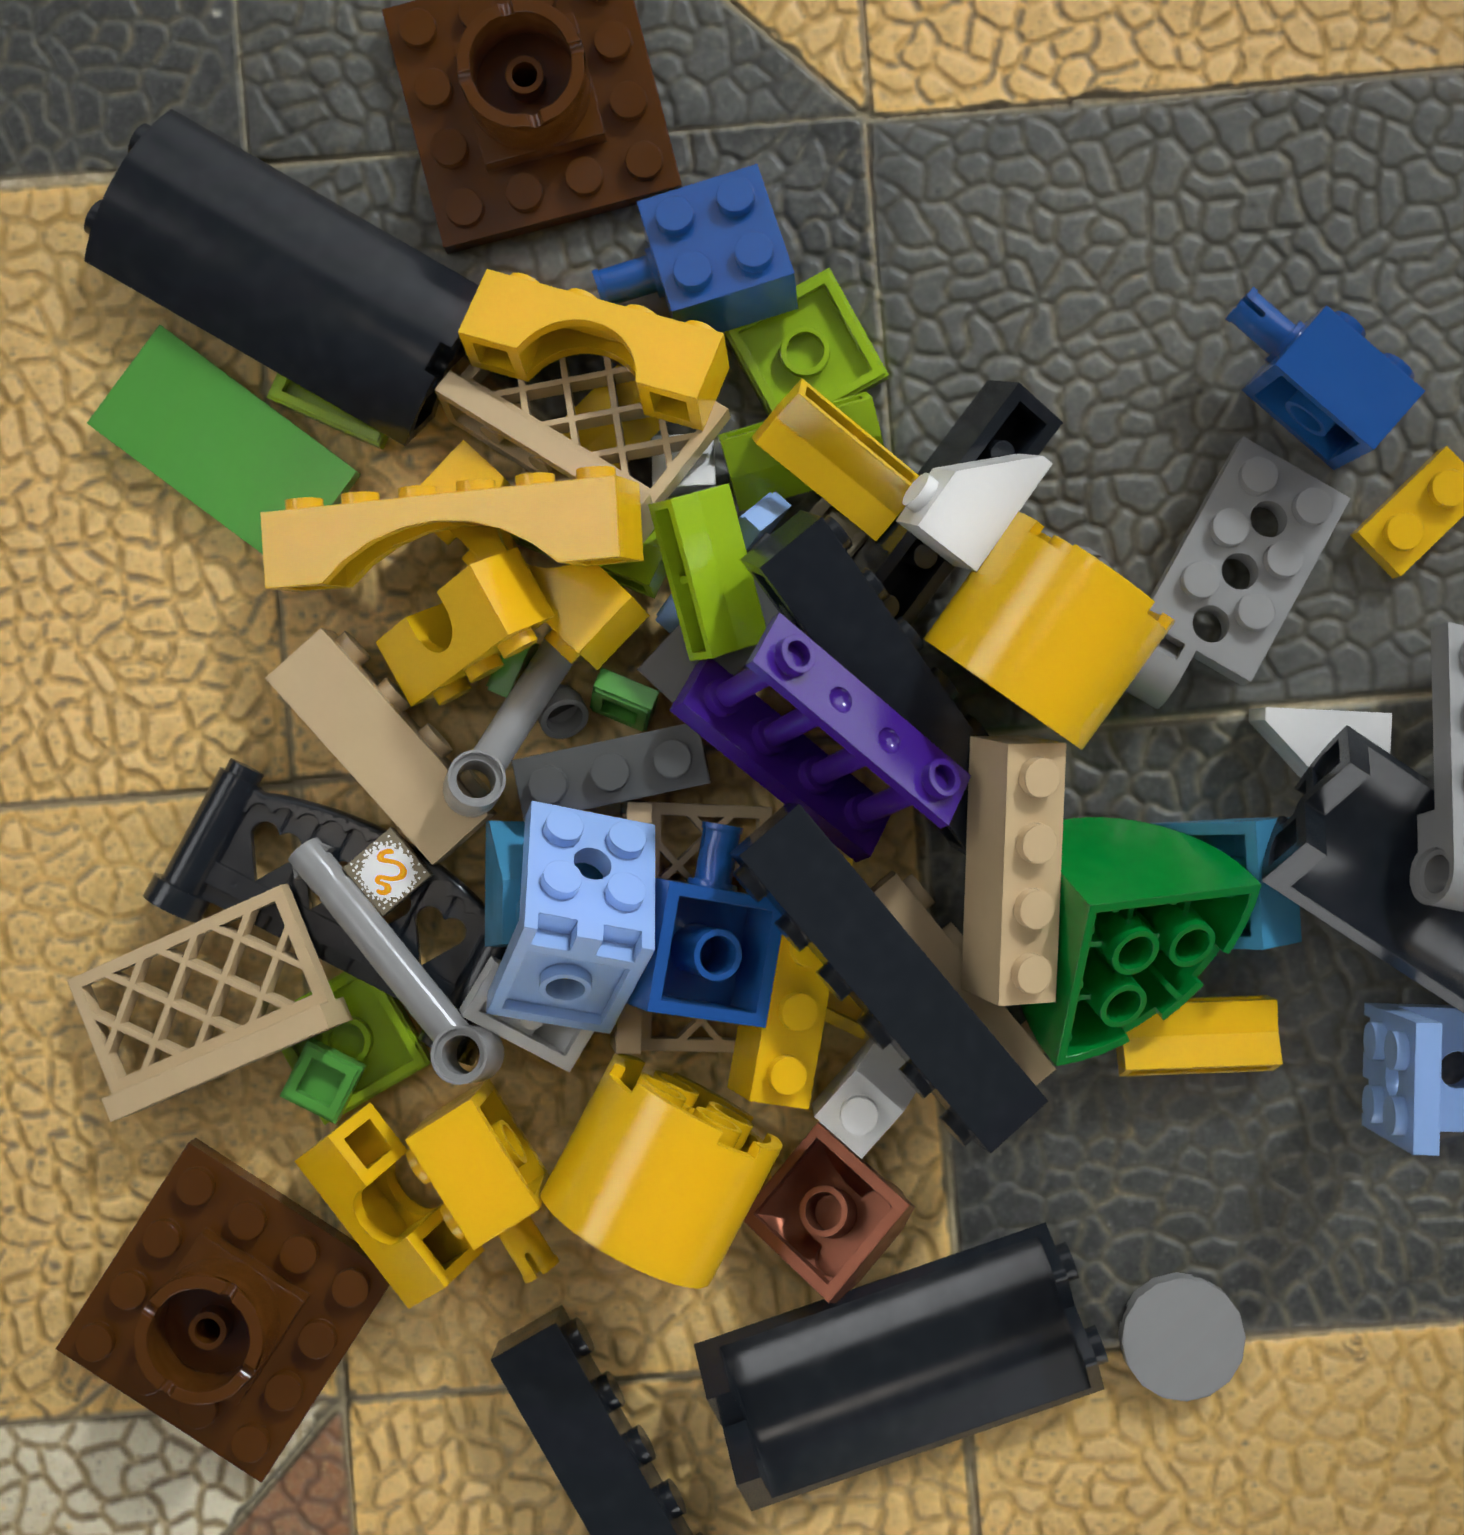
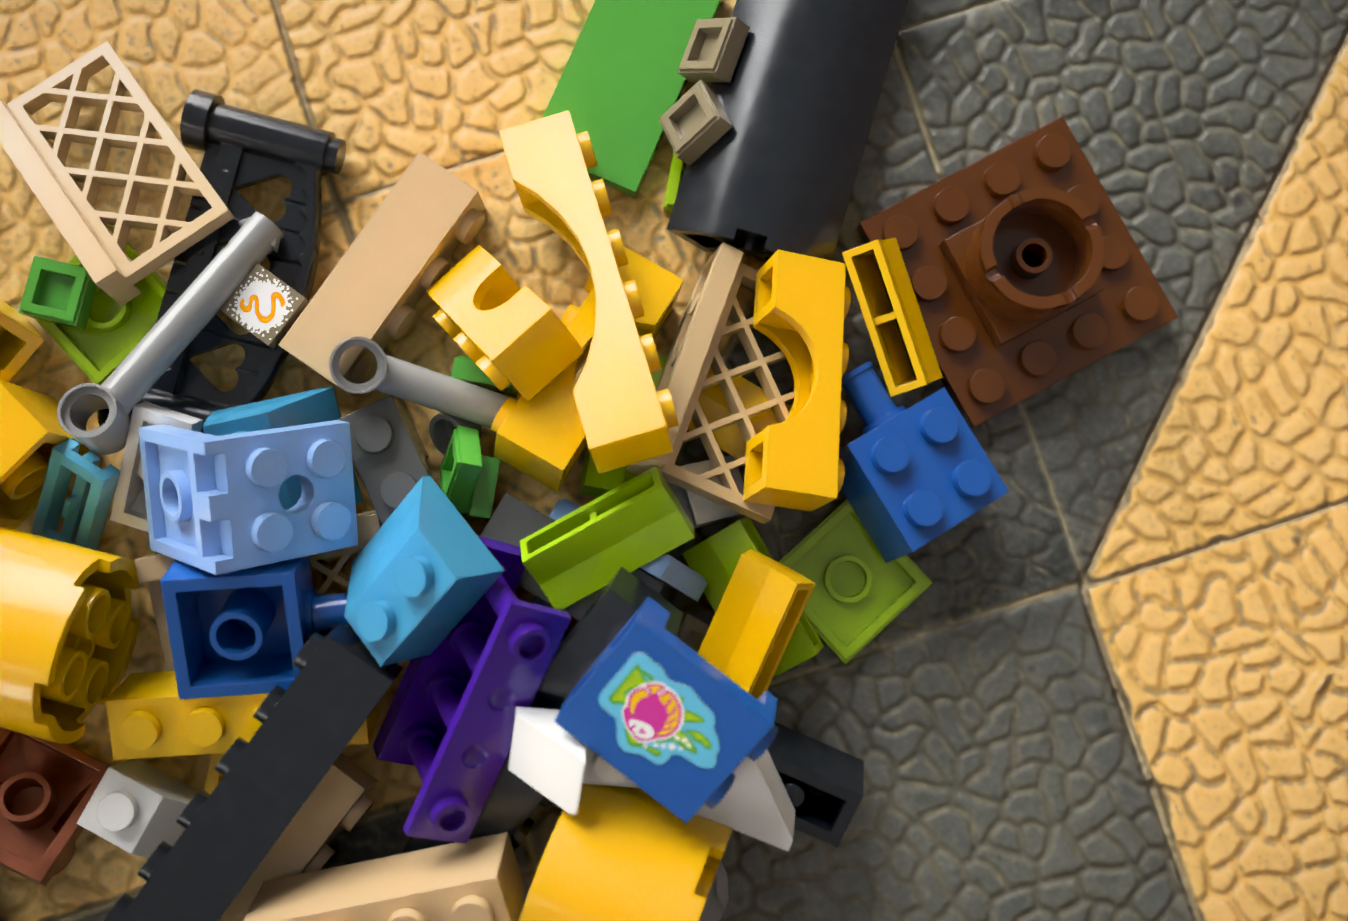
camera: 70 degrees right, 5 degrees down
none -> medium azure tile [31,438,121,550]
none -> dark azure slope [344,476,505,667]
none -> bright green tile [439,425,483,513]
none -> white slope [508,707,640,815]
none -> blue panel [554,597,778,823]
none -> dark tan tile [658,79,733,166]
none -> dark tan tile [678,17,750,83]
none -> yellow piece [842,238,943,397]

